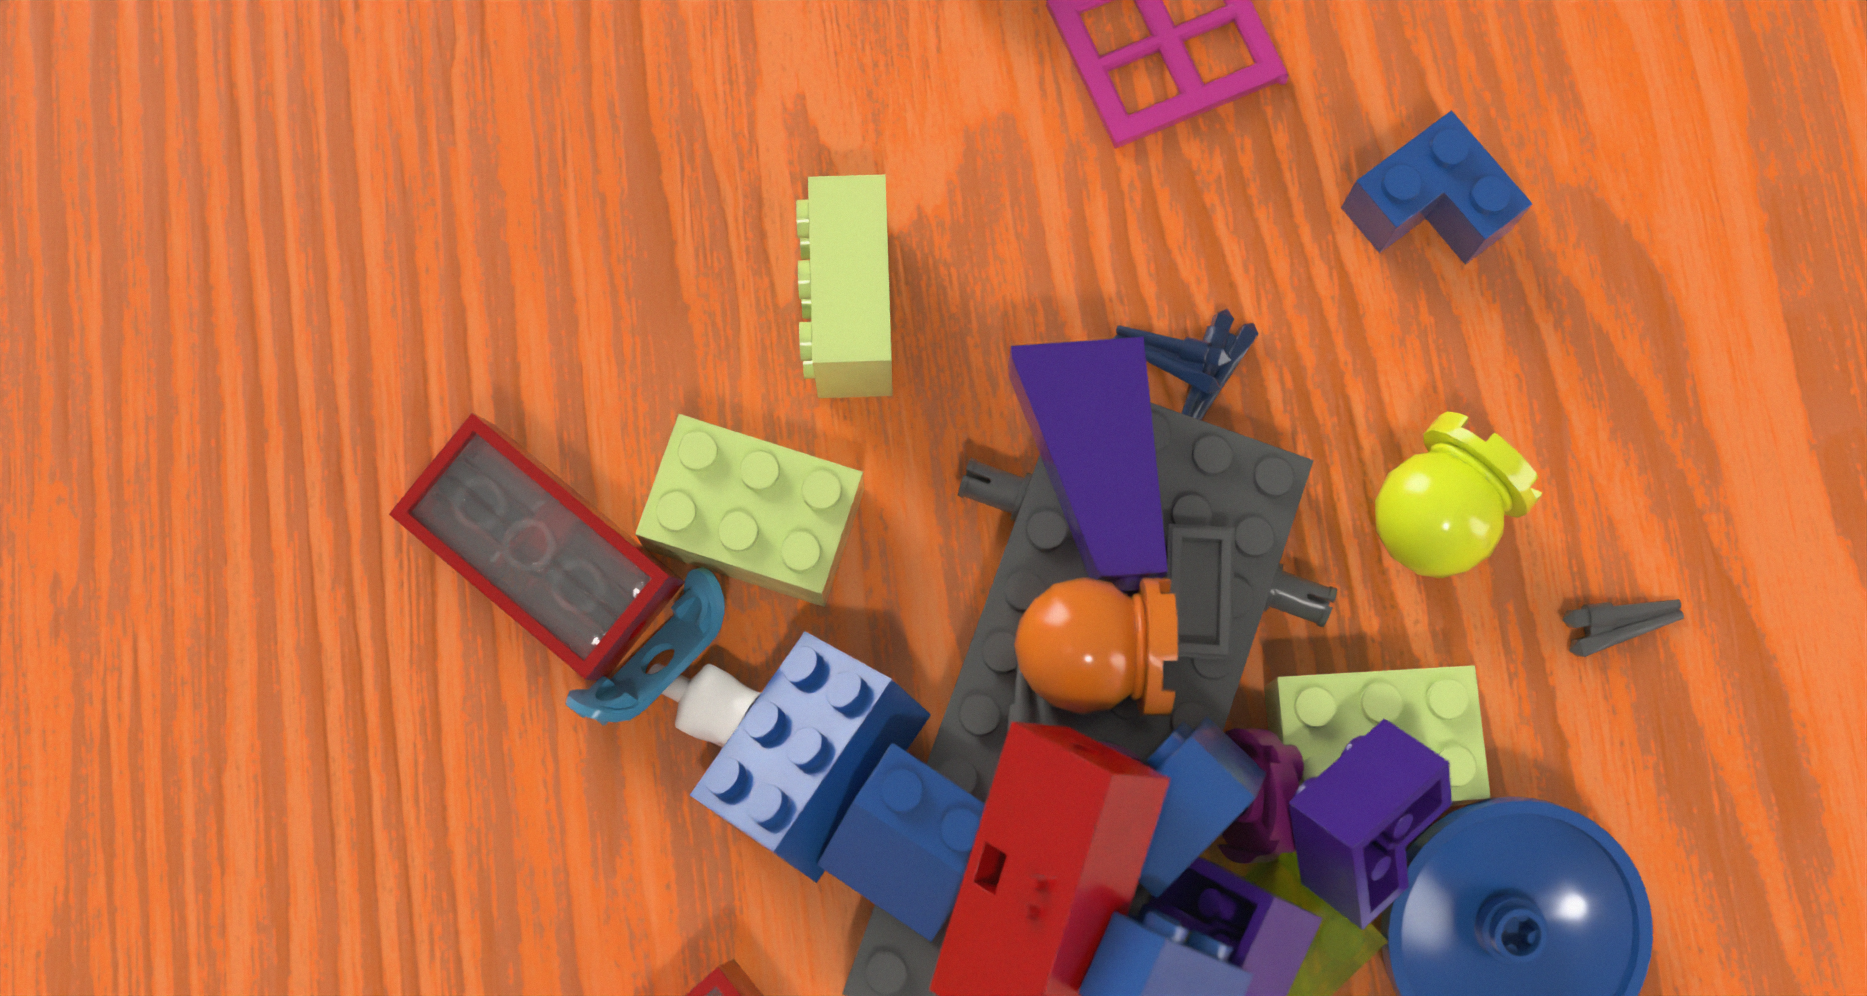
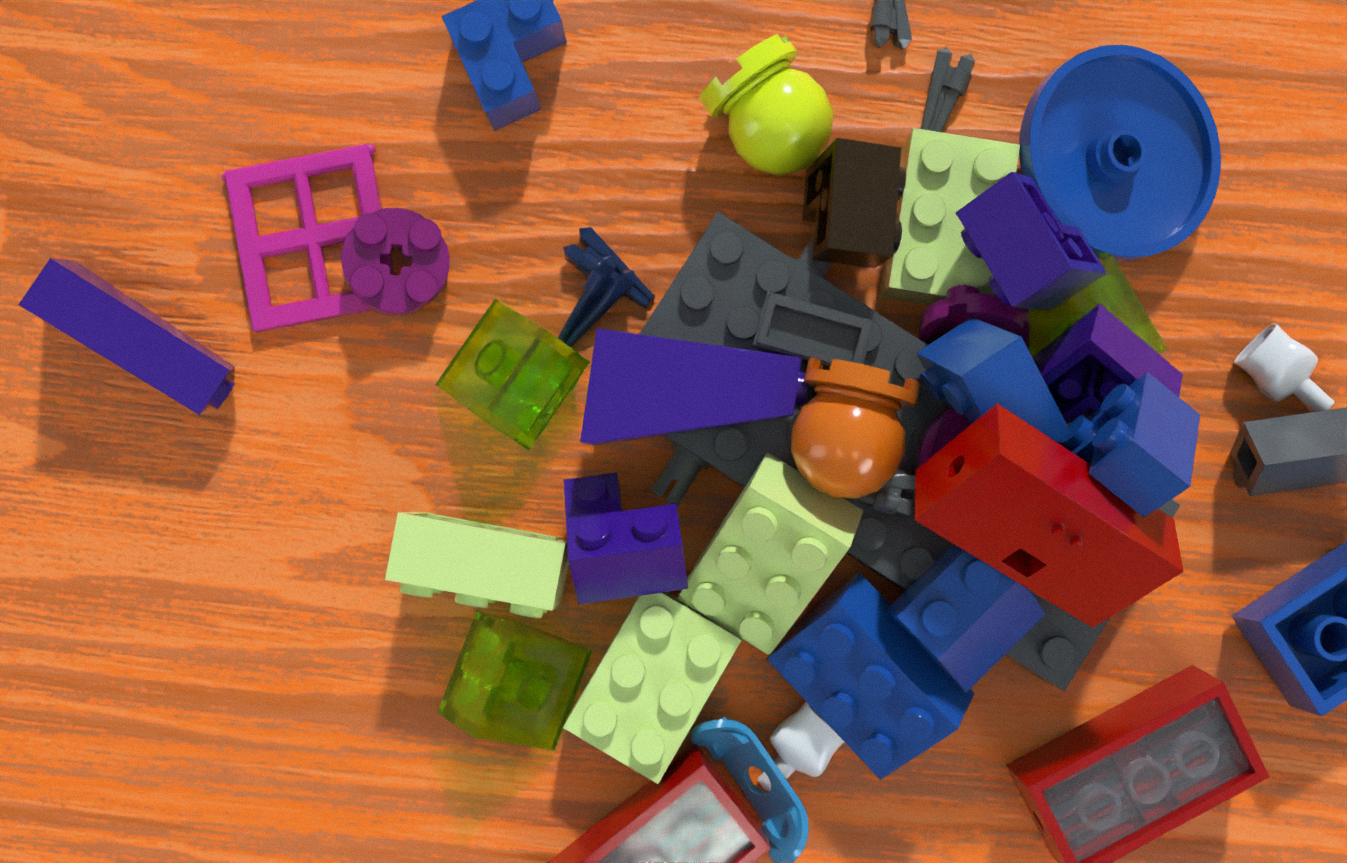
camera: 75 degrees left, 10 degrees up
none -> magenta plate [341,208,450,316]
none -> clear neon green slope [435,299,590,450]
none -> clear neon green slope [437,611,592,750]
none -> dark purple brick [564,472,688,604]
none -> yellowish green brick [676,452,864,656]
none -> dark brown brick [802,138,906,269]
none -> dark grey piece [921,47,975,132]

